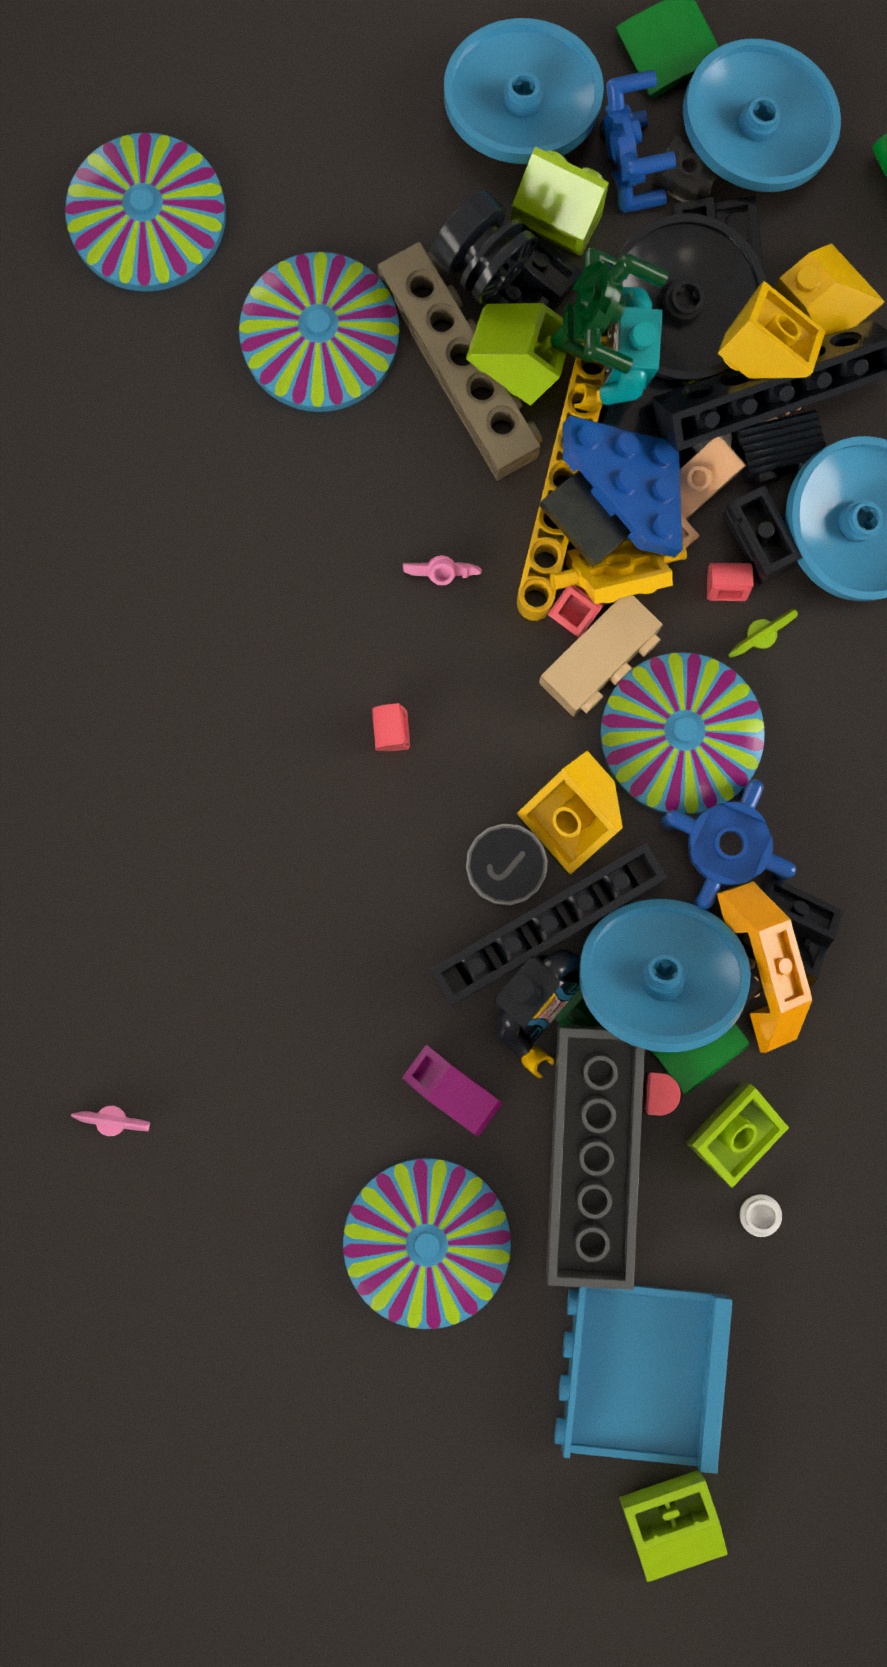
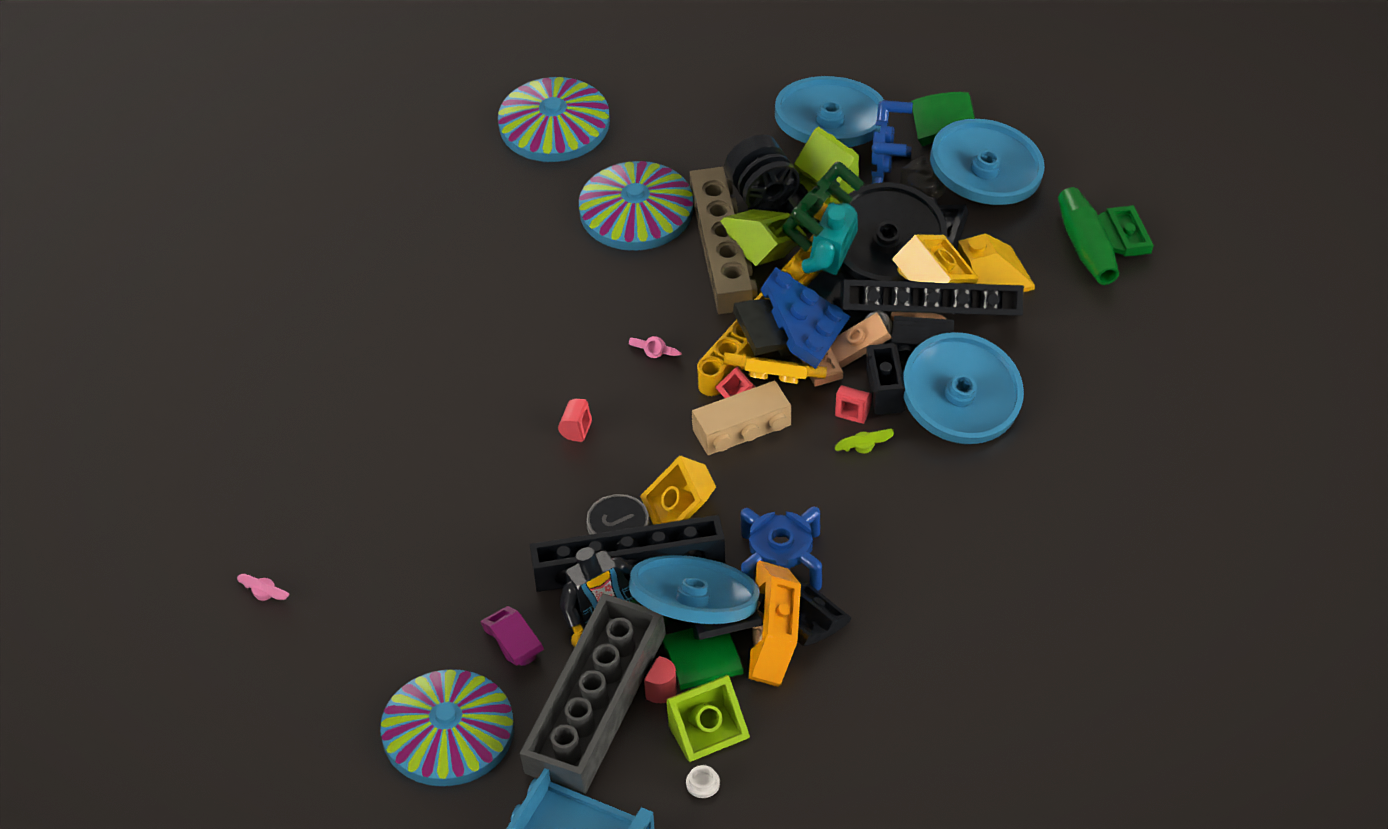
camera: 25 degrees right, 35 degrees down
dish [600,652,765,816] -> none

